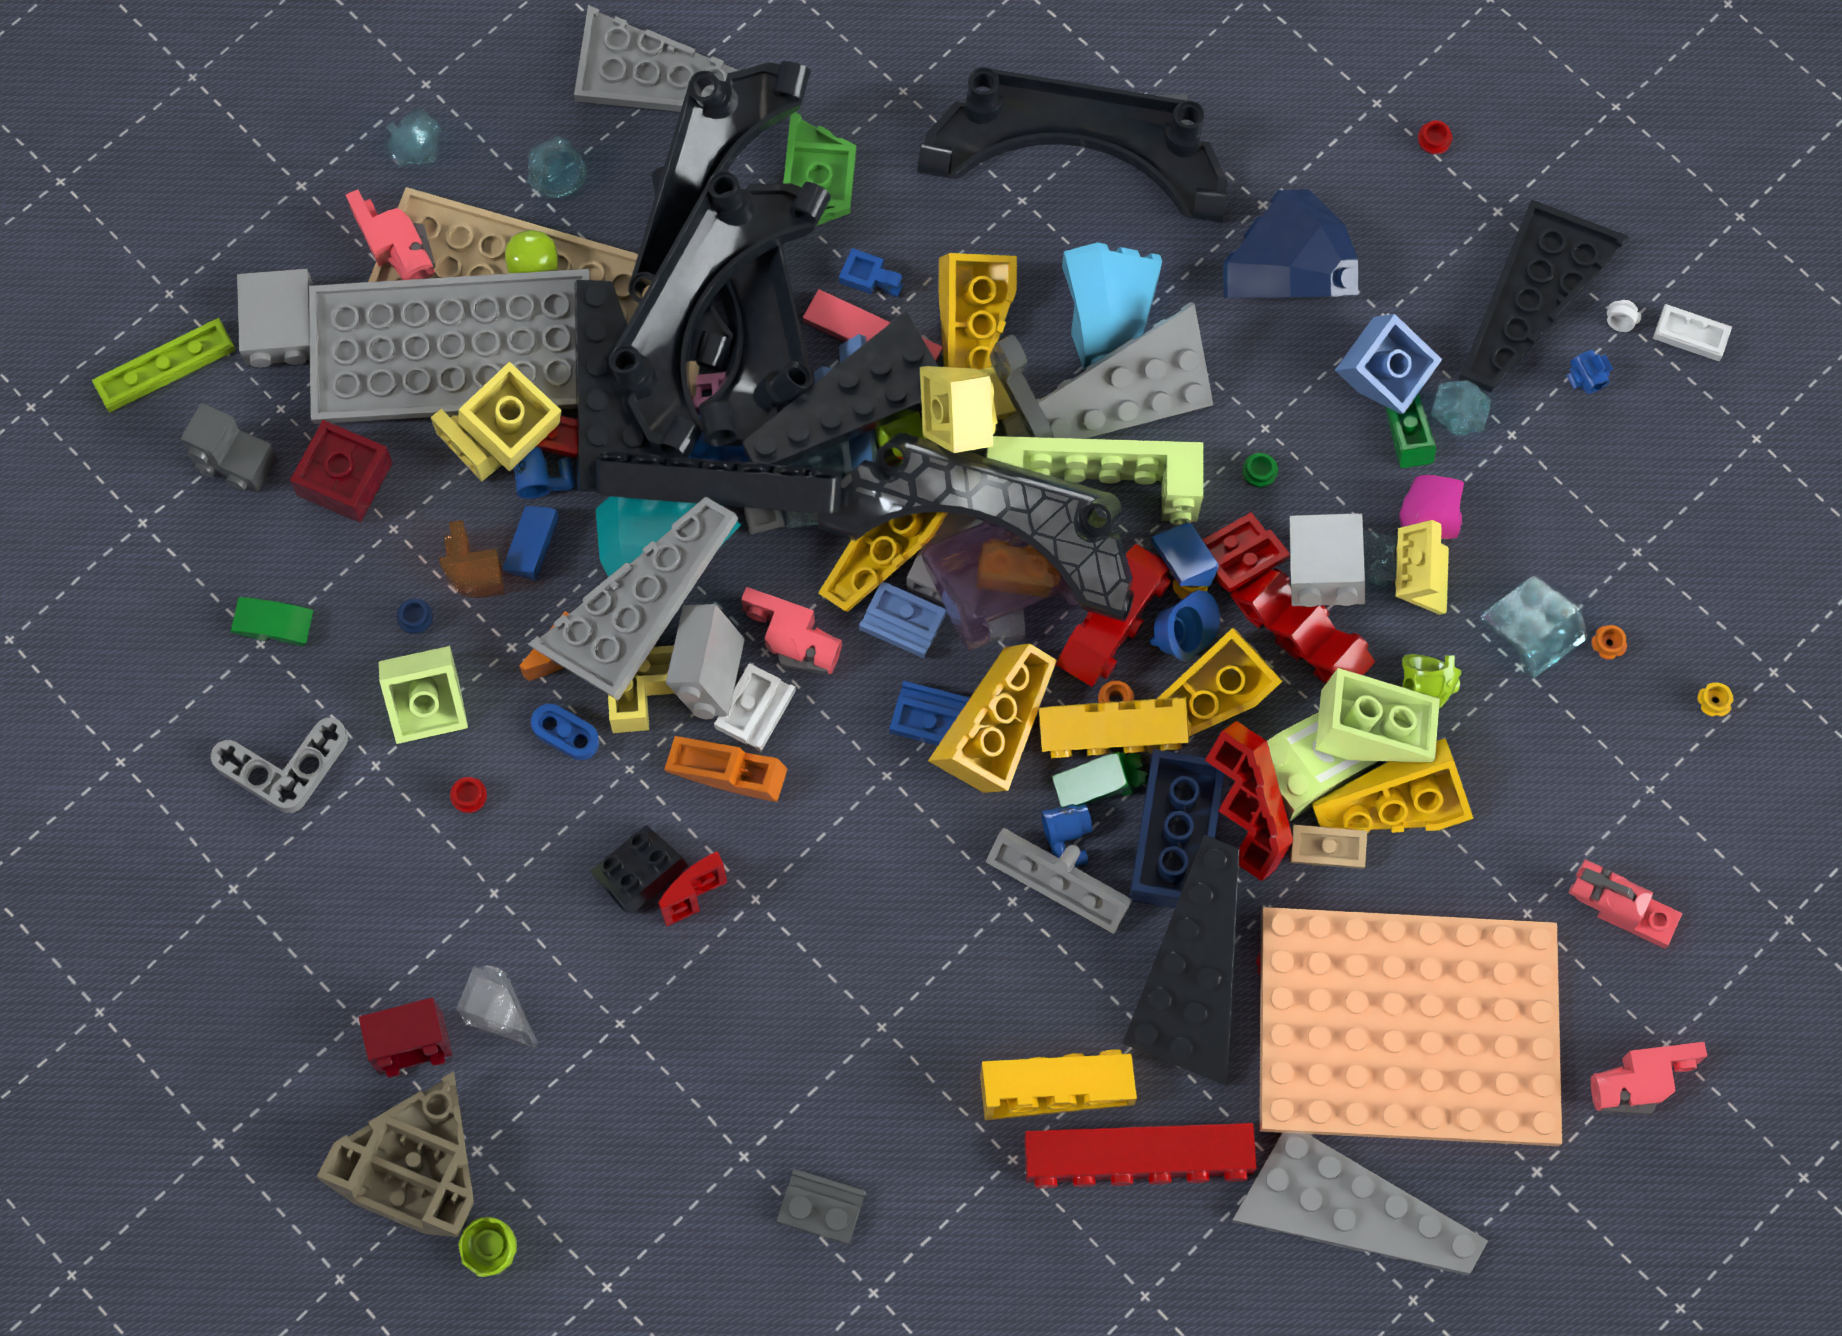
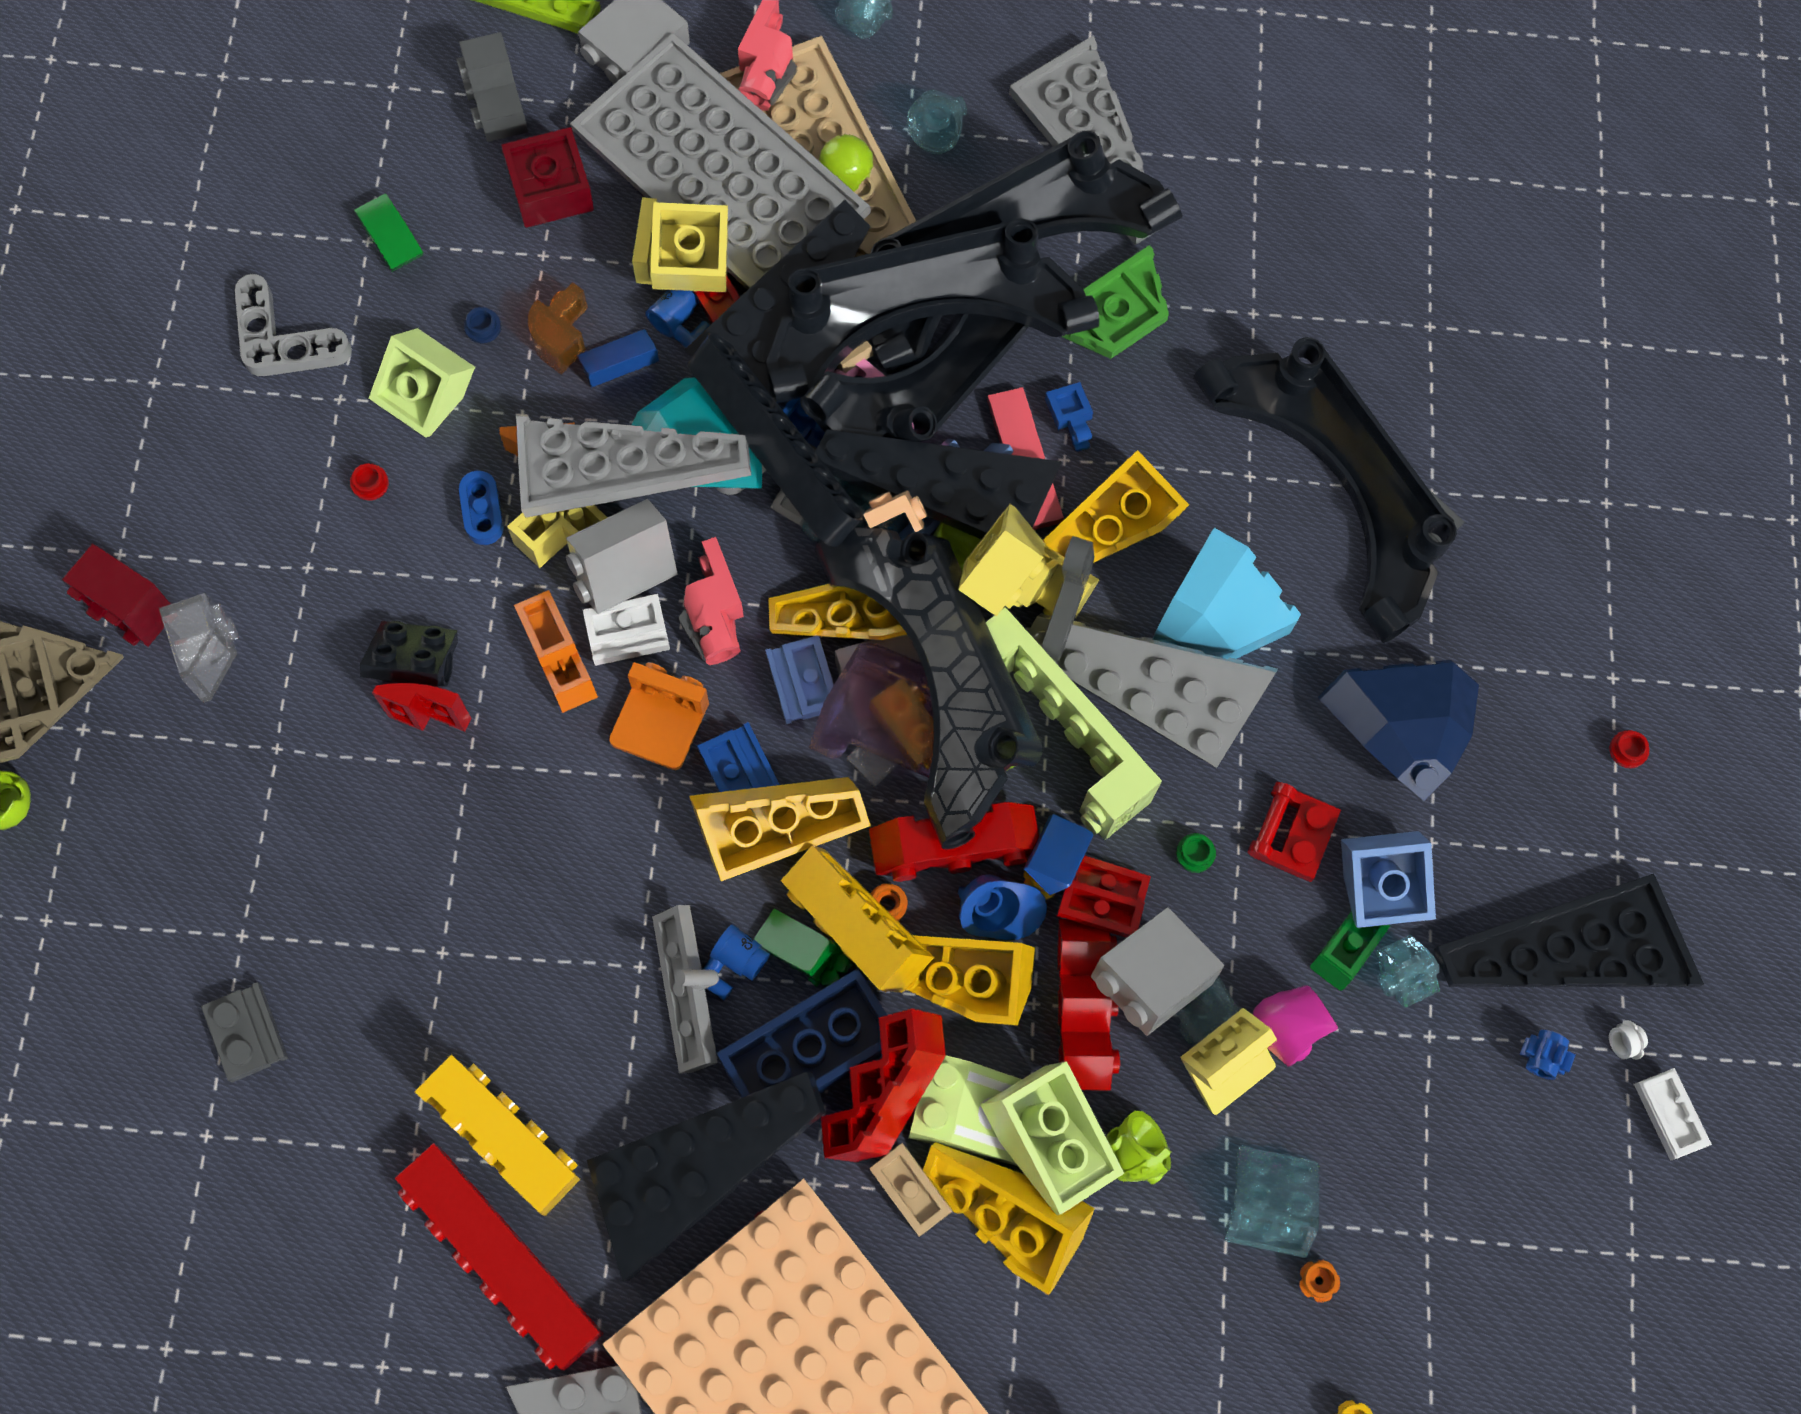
camera: 45 degrees right, 0 degrees up
none -> orange bracket [609,662,709,770]
none -> light nougat bracket [863,490,927,532]
none -> red plate [1248,782,1341,882]

